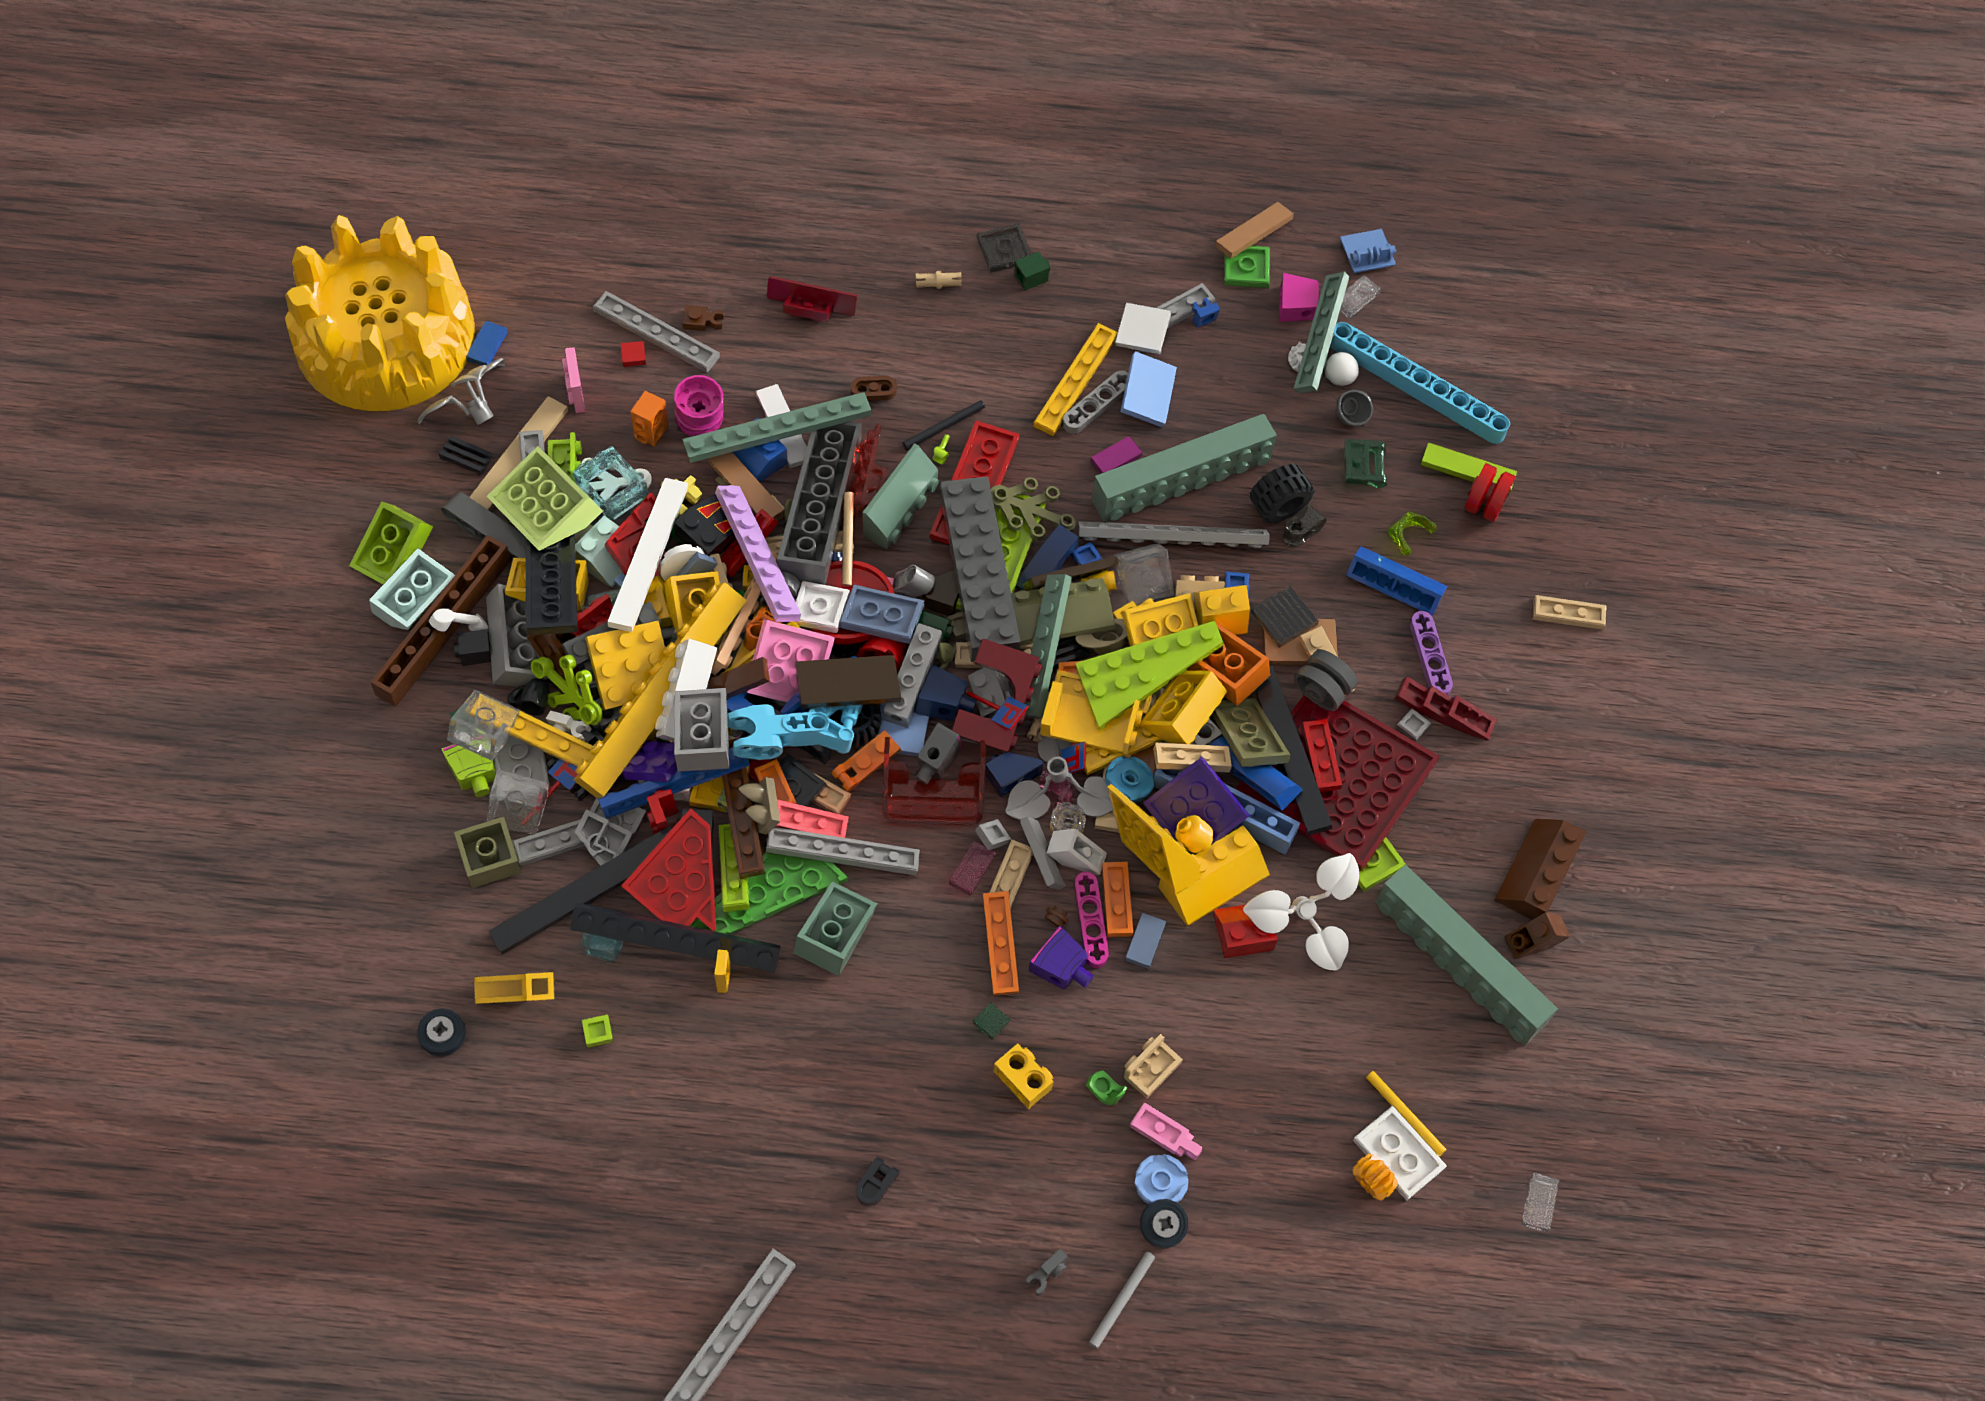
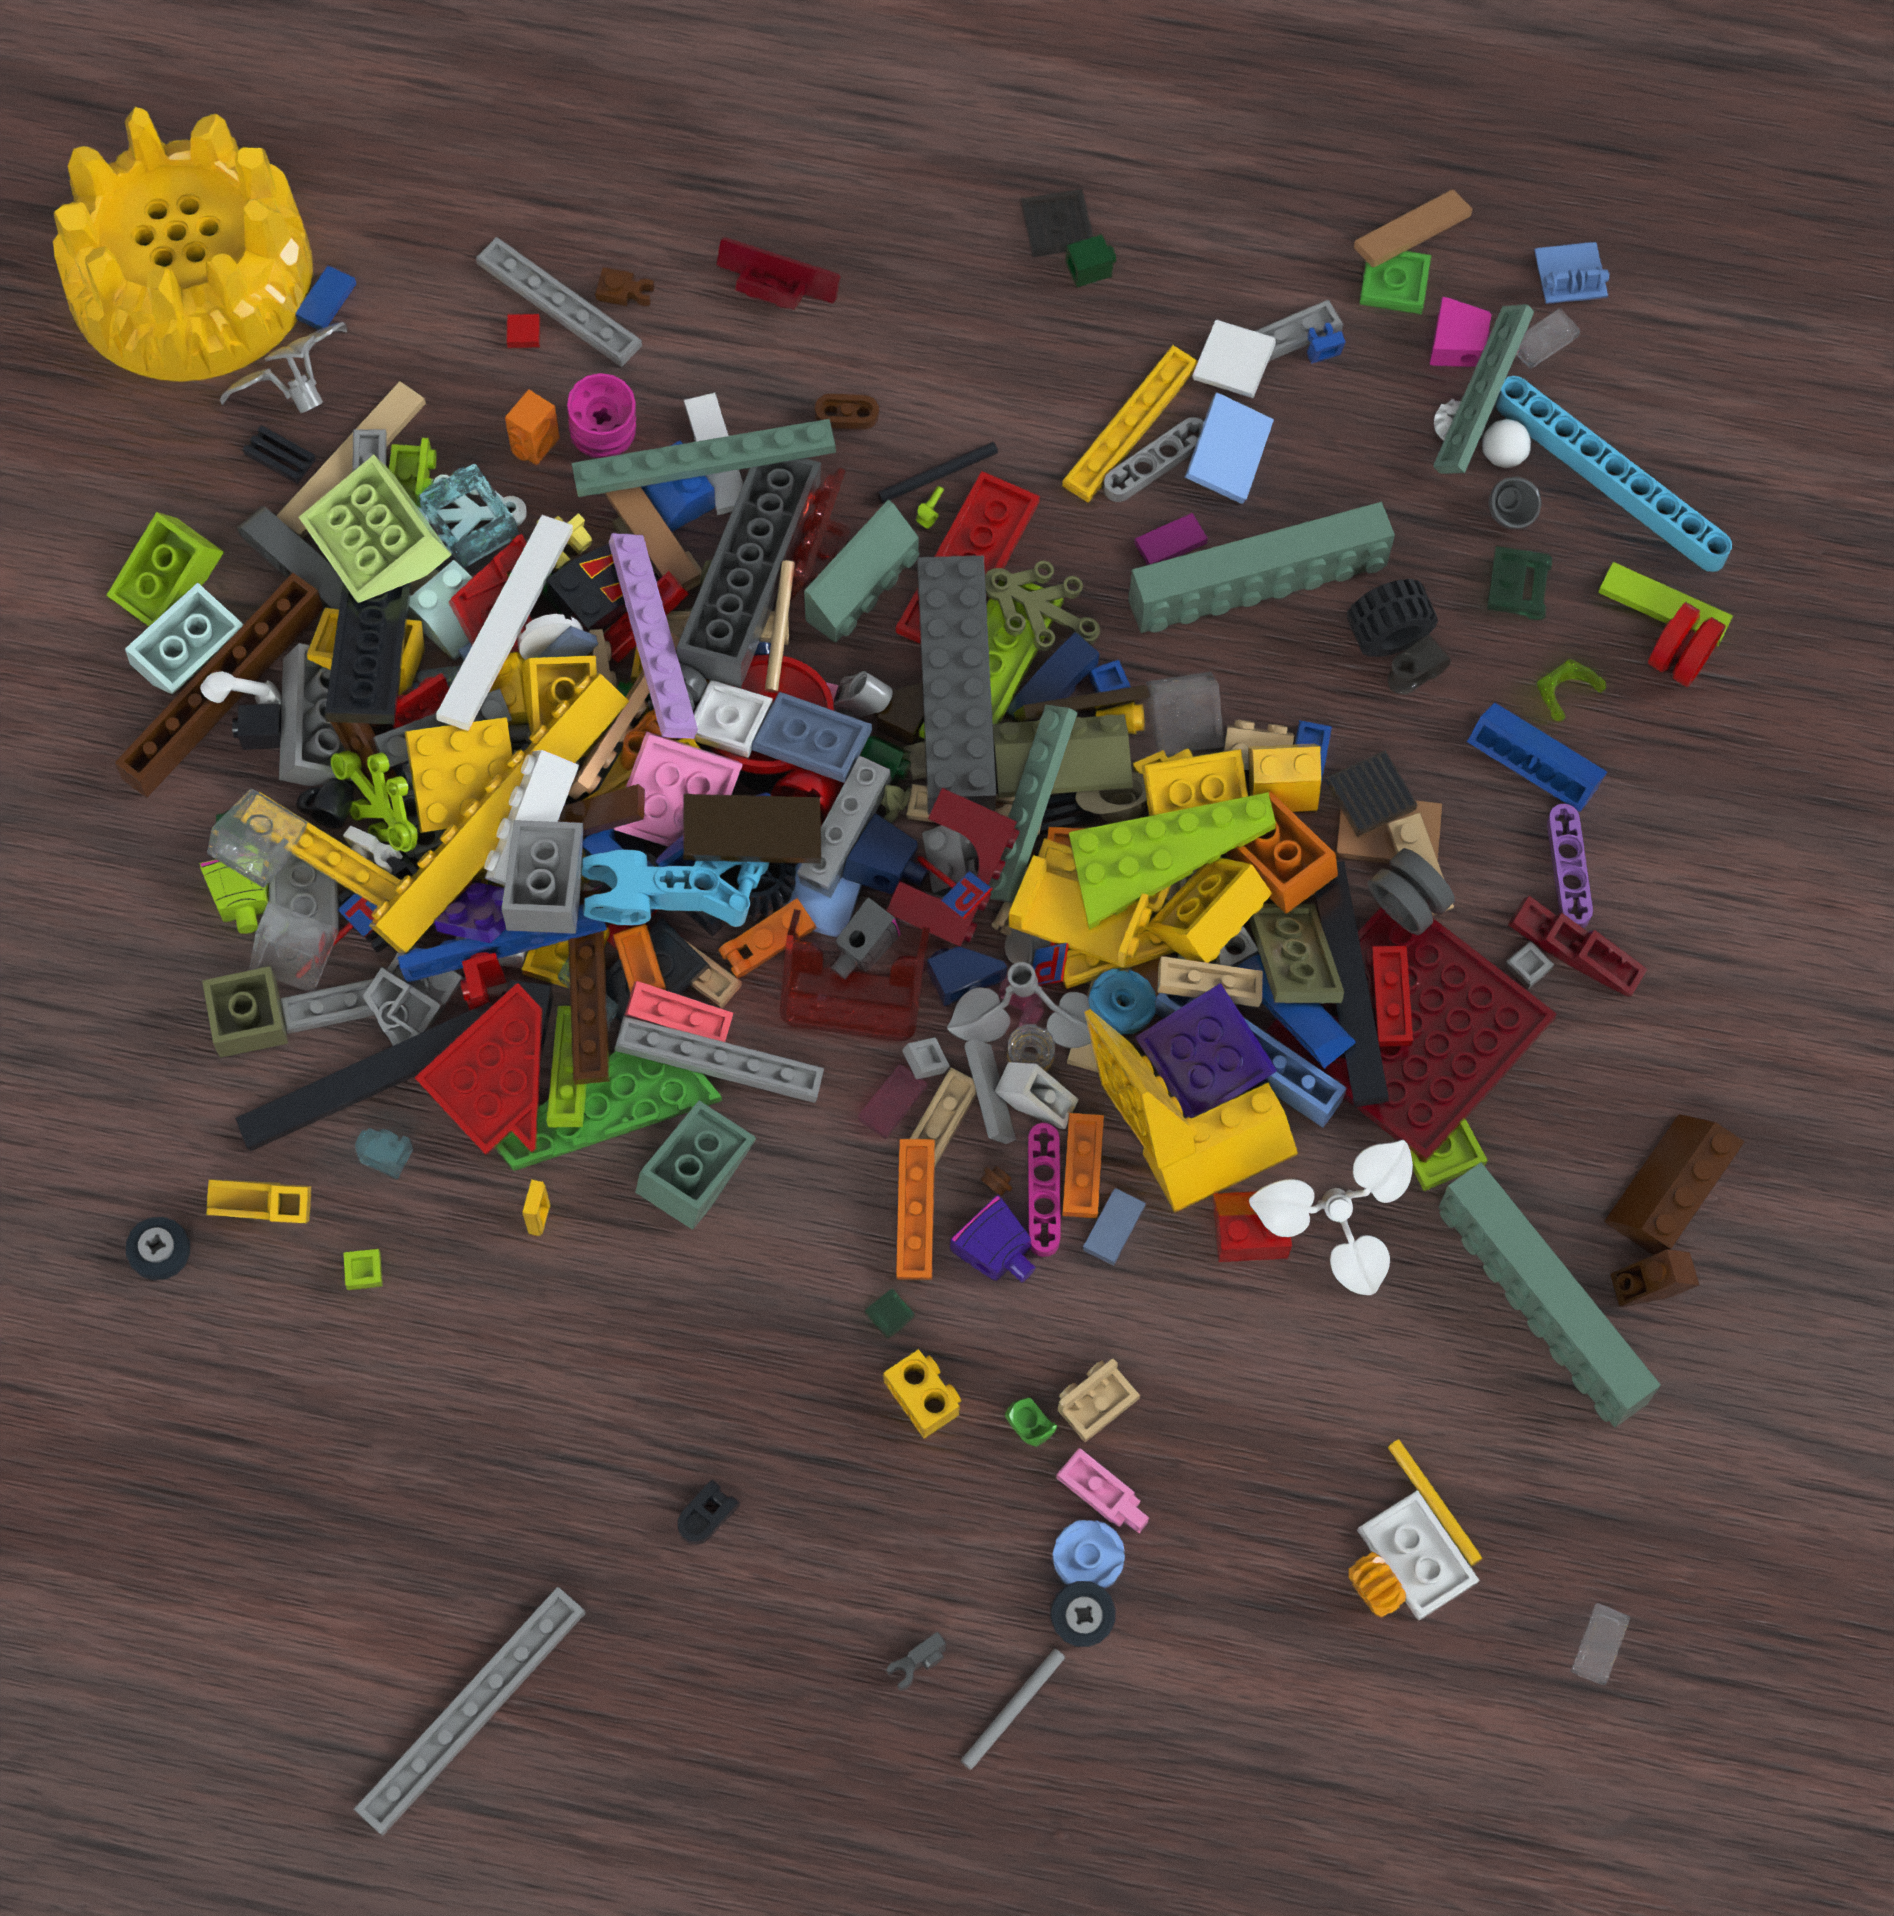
camera: 10 degrees right, 5 degrees up
bright pink plate [562,347,585,413] -> none
black plate [569,902,781,973] -> none
dark tan tile [738,777,781,835] -> none
tan pin [916,271,962,289] -> none
light grey plate [1078,521,1270,548] -> none
yellow head [1175,815,1213,853] -> none
tan tile [1532,595,1606,630] -> none

